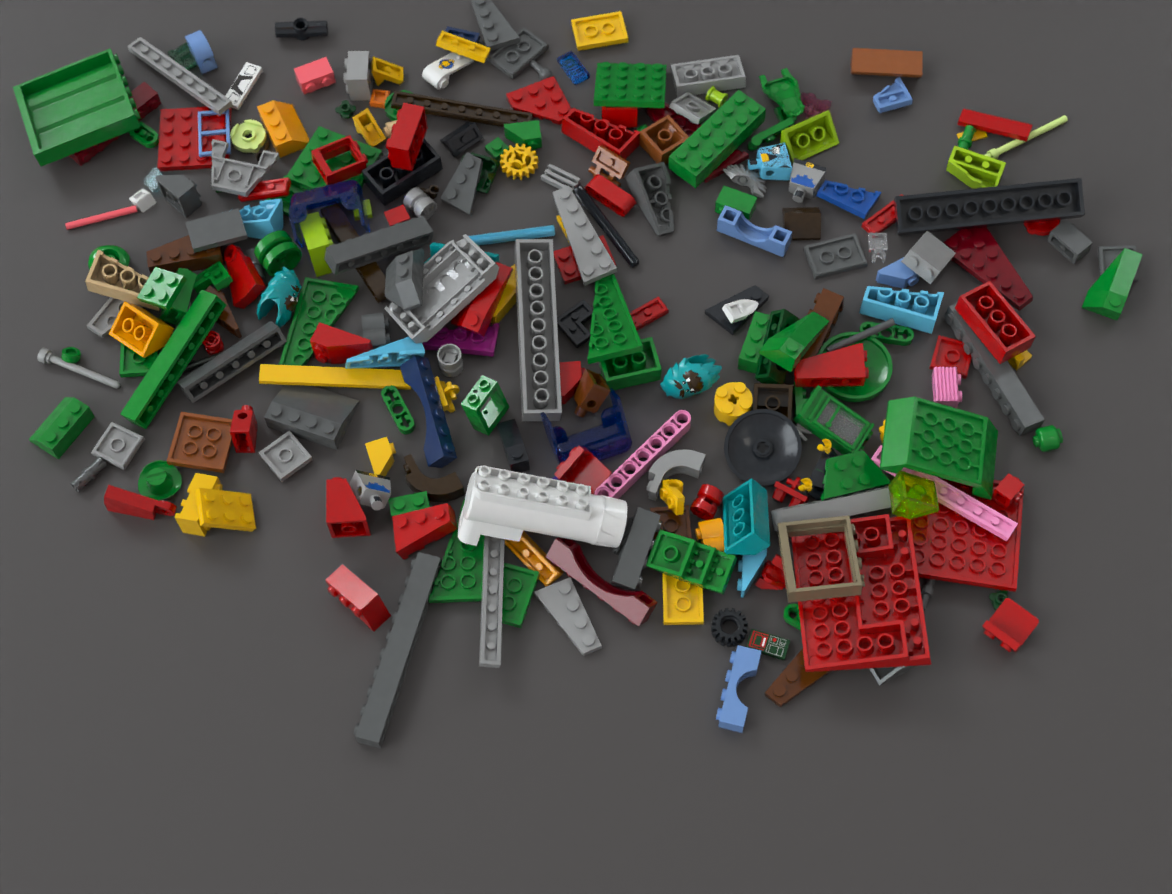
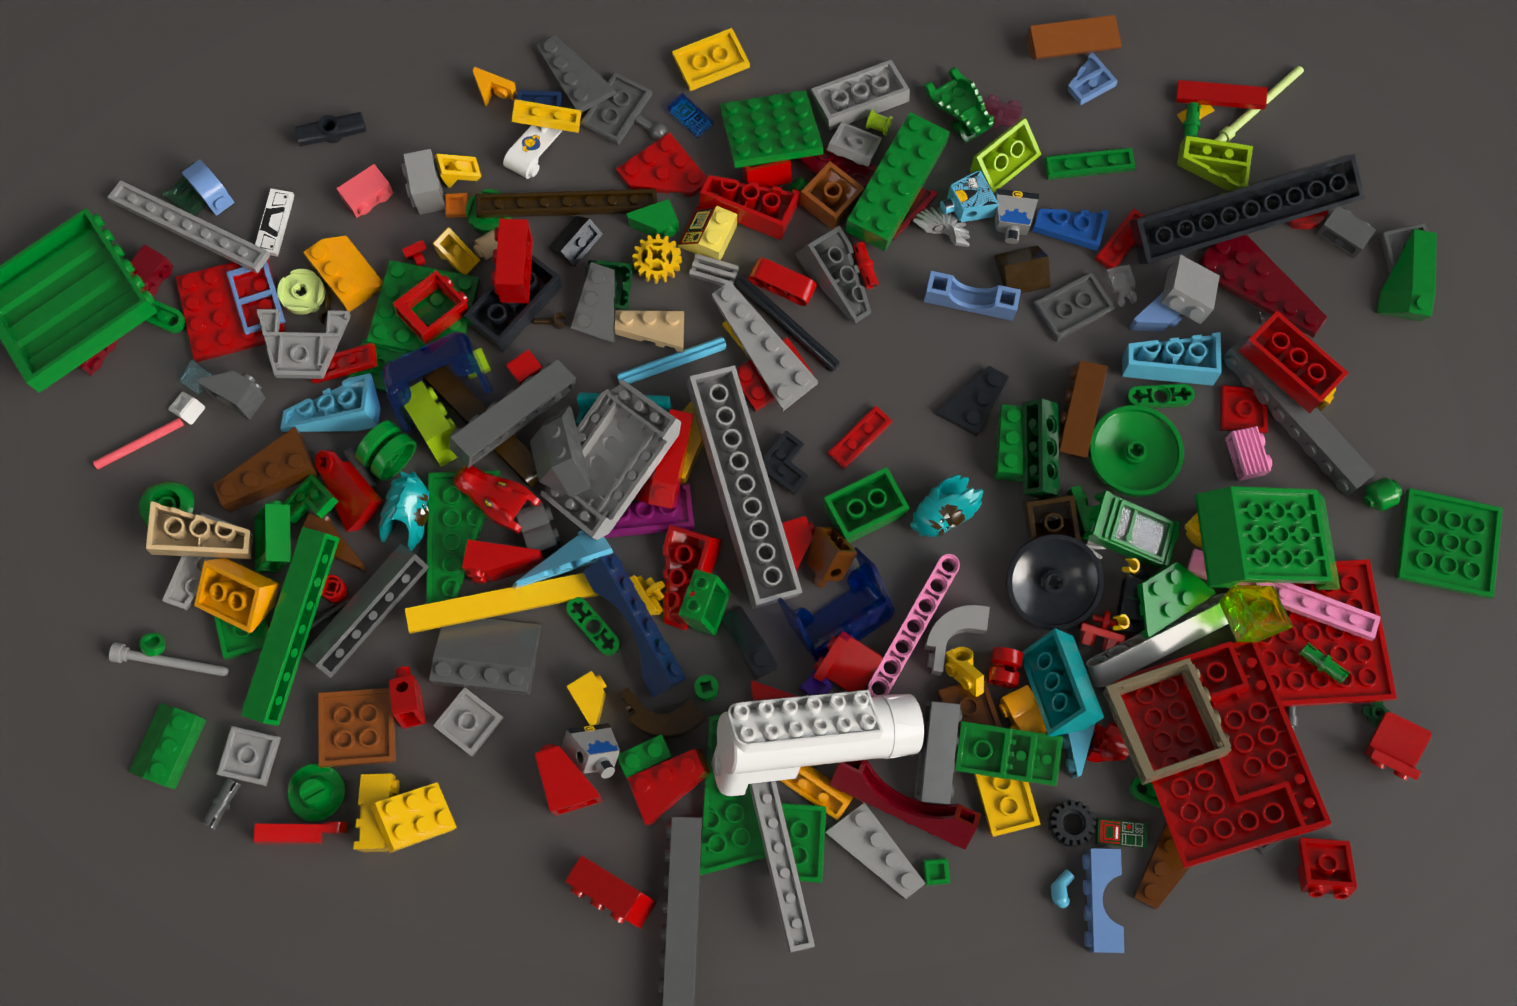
camera: 20 degrees left, 10 degrees up
plate [137,267,187,310] -> none
dark grey tile [185,208,248,253] -> none
dark green plate [335,100,356,119] -> none
light grey wheel [403,187,437,220] -> none
light grey wheel [437,344,463,377] -> none
green plate [485,137,509,161] -> none
green wing [587,273,643,364] -> none
plate [588,145,630,187] -> none
yellow brick [714,382,753,426] -> none
green brick [715,186,757,222] -> none
white plate [722,299,759,324] -> none
green plate [747,117,794,152] -> none
green wedge [759,311,829,372] -> none
red slope [794,343,869,387] -> none
dark grey bar [825,318,895,352] -> none
red brick [992,473,1025,509] -> none
none -> red tile [402,240,427,266]
none -> red animal [454,465,541,534]
none -> light orange slope [472,67,517,106]
none -> tan wing [615,310,684,353]
none -> red wedge [663,524,723,630]
none -> light yellow slope [678,206,737,261]
none -> green wheel [694,675,719,702]
none -> red pin [852,242,879,289]
none -> green tile [922,858,951,886]
none -> green tile [1044,148,1136,180]
none -> medium azure arm [1051,869,1075,908]
none -> red plate [1297,837,1357,900]
none -> green pin [1299,642,1350,684]
none -> green plate [1396,488,1503,599]

